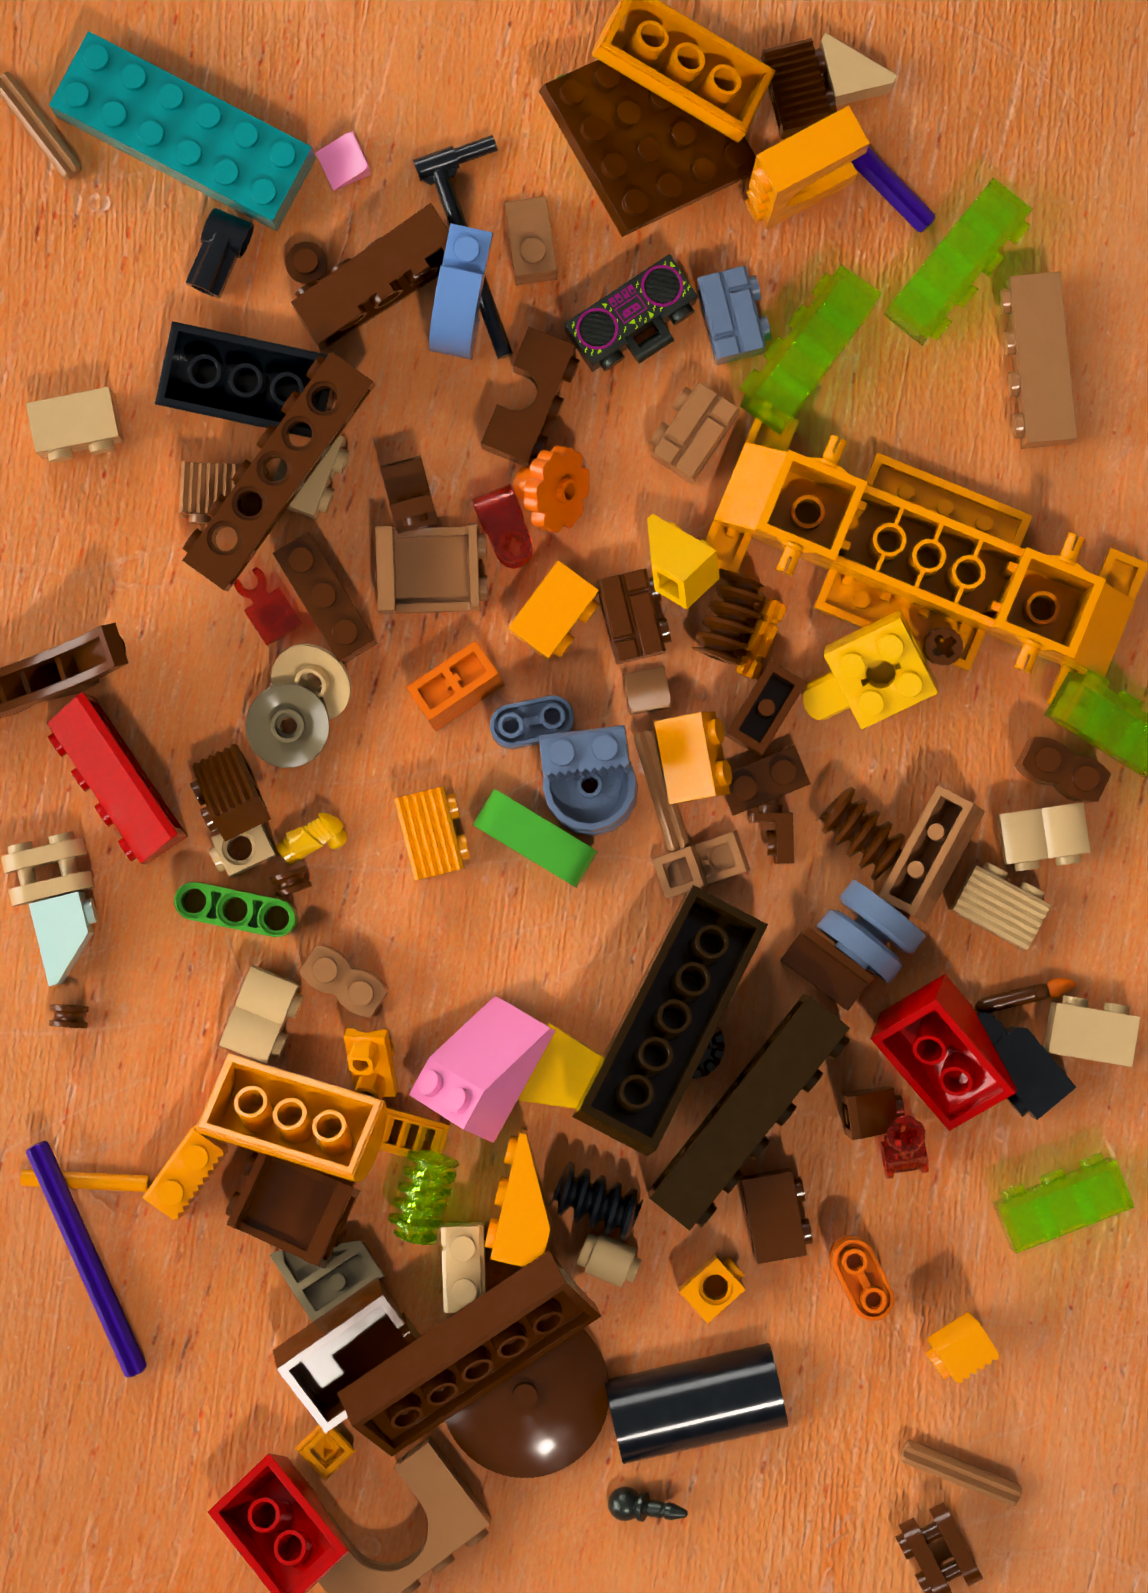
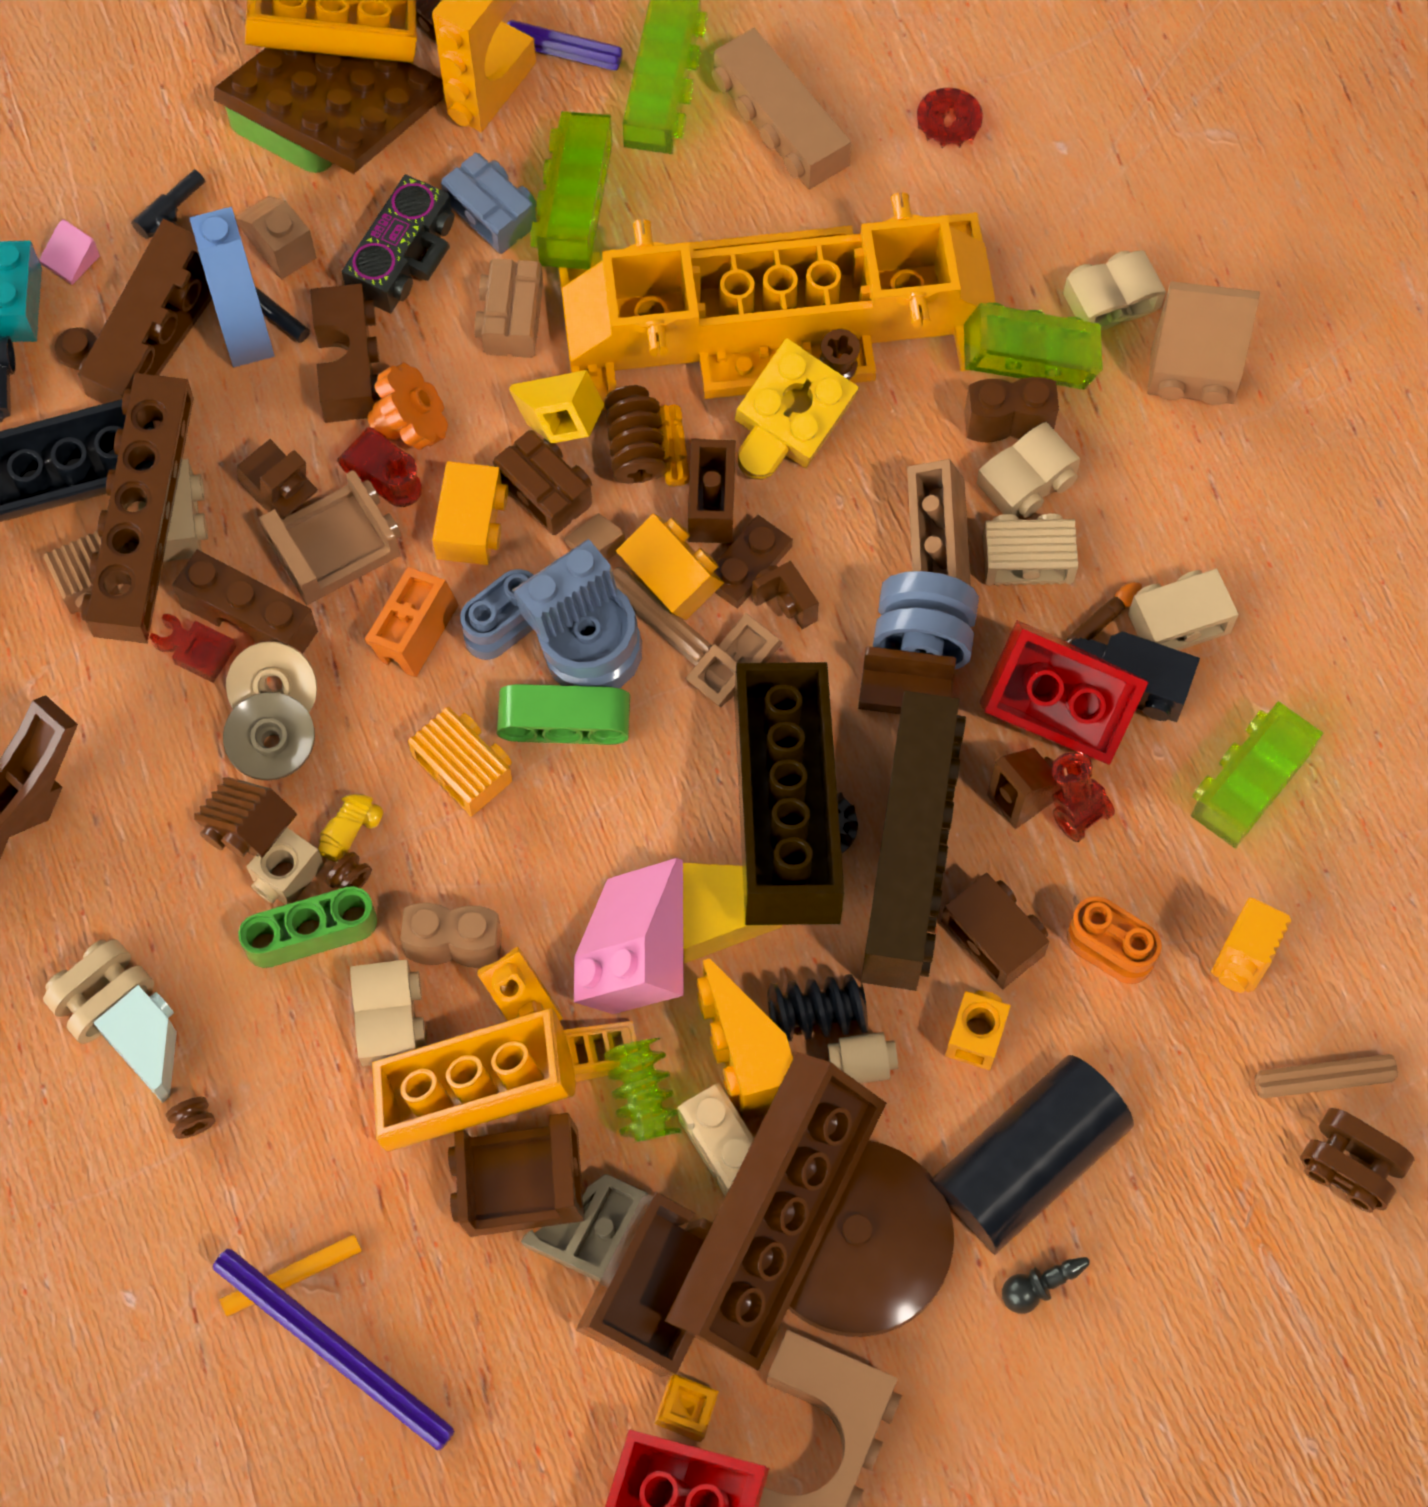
camera: 25 degrees left, 20 degrees down
slope [47,692,188,864] -> none
light orange brick [142,1125,229,1220] -> none
reddish brown piece [815,787,905,880] -> none

